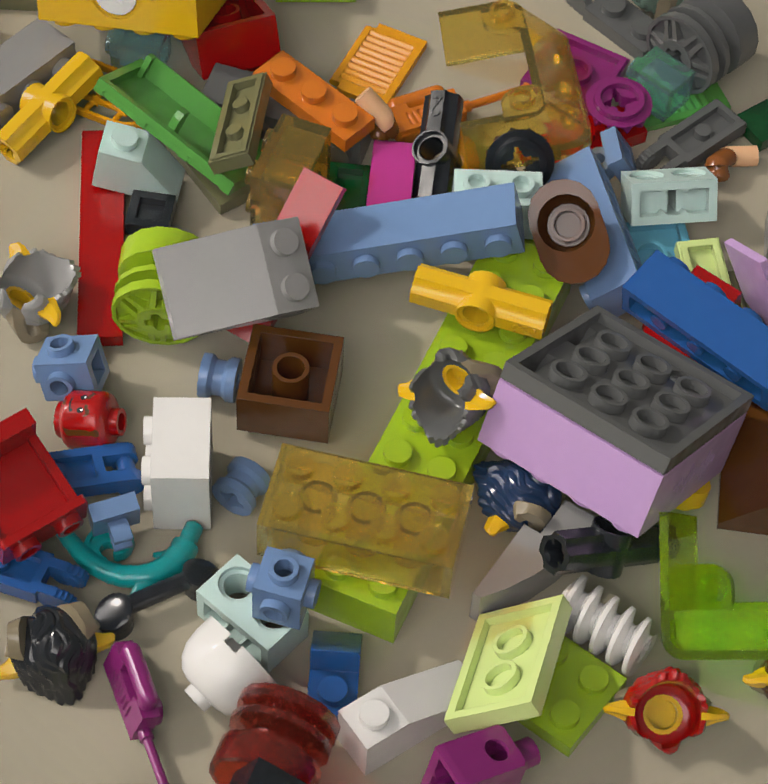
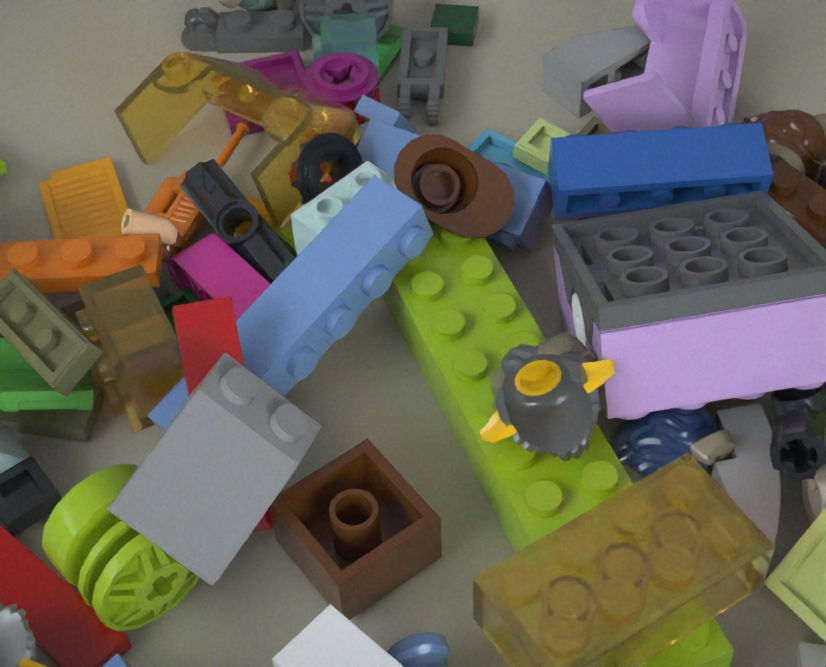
camera: 40 degrees left, 5 degrees down
medium blue wheel [197,352,243,403] -> none
yellow piece [409,263,553,340] -> none
light aqua brick [621,166,718,226] -> none
arm [704,145,759,182] -> none

